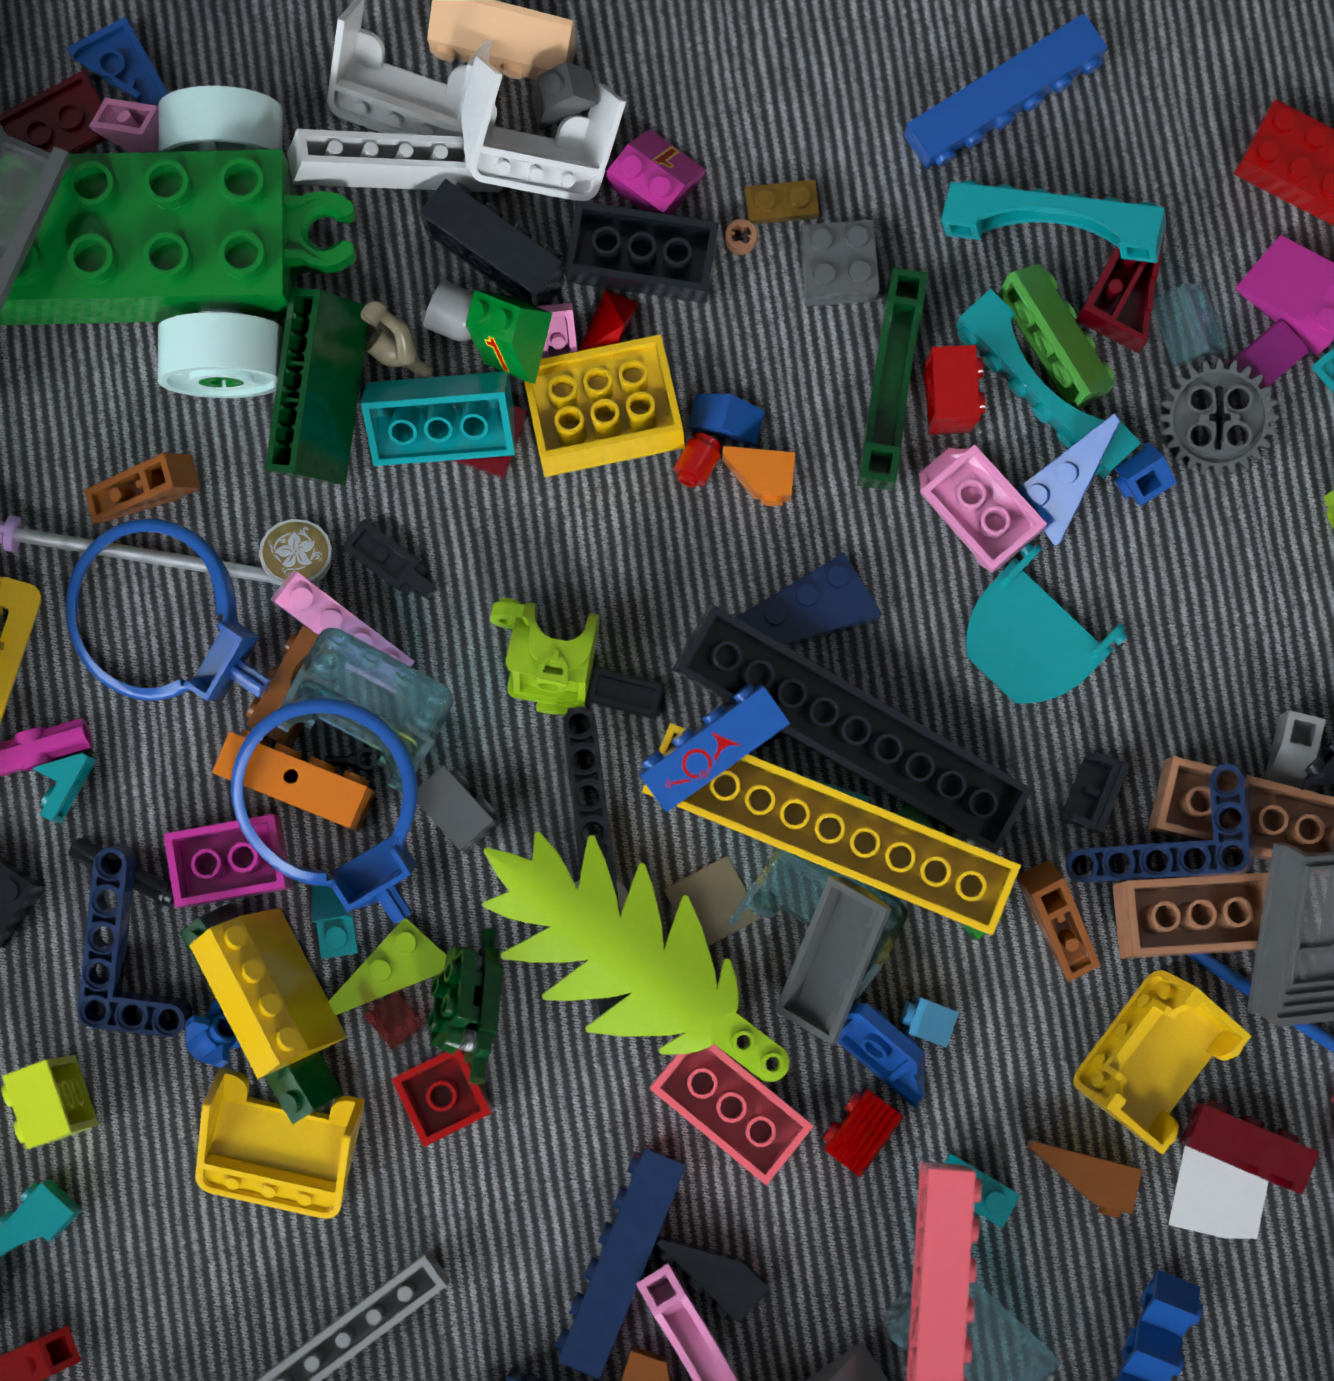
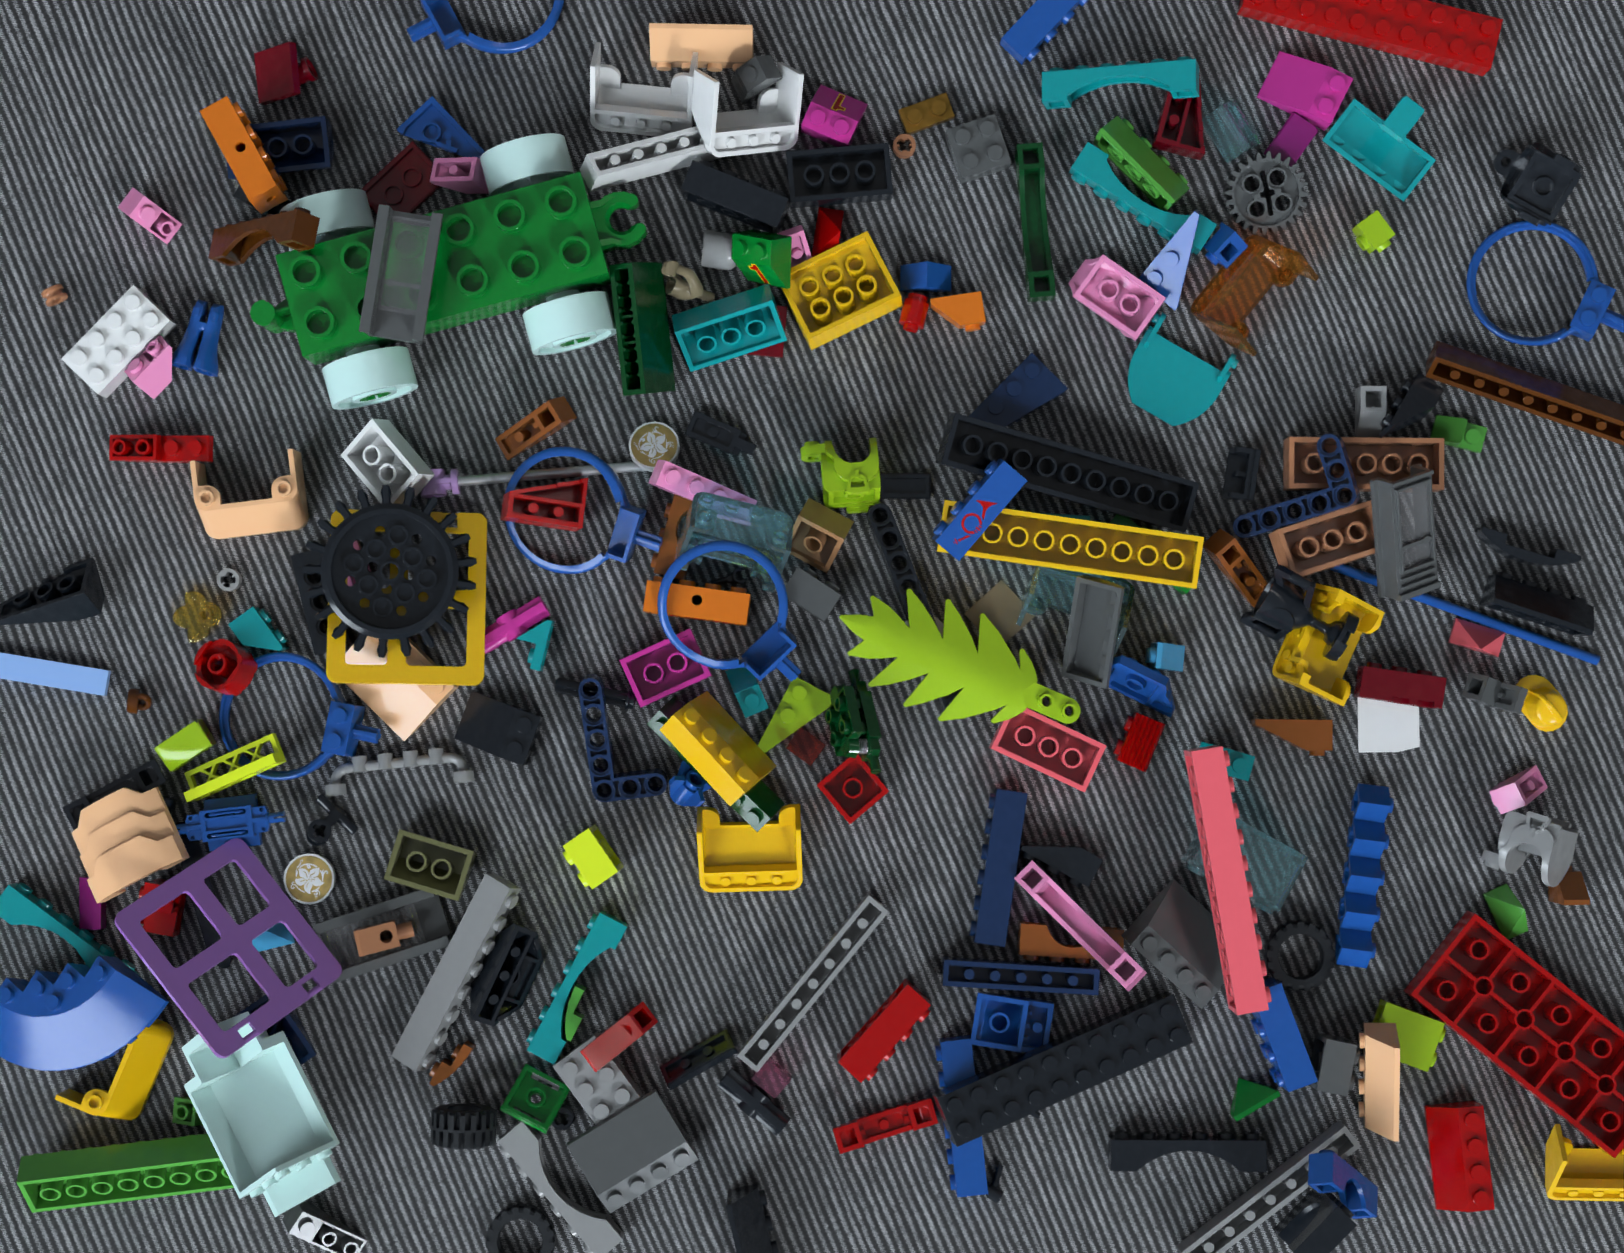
camera: 15 degrees left, 5 degrees up
red brick [924,345,986,435] -> none
none -> red wedge [500,478,588,532]
none -> medium nougat slope [782,498,854,573]
none -> clear orange windscreen [1191,235,1319,357]
none -> black piece [1240,564,1359,661]

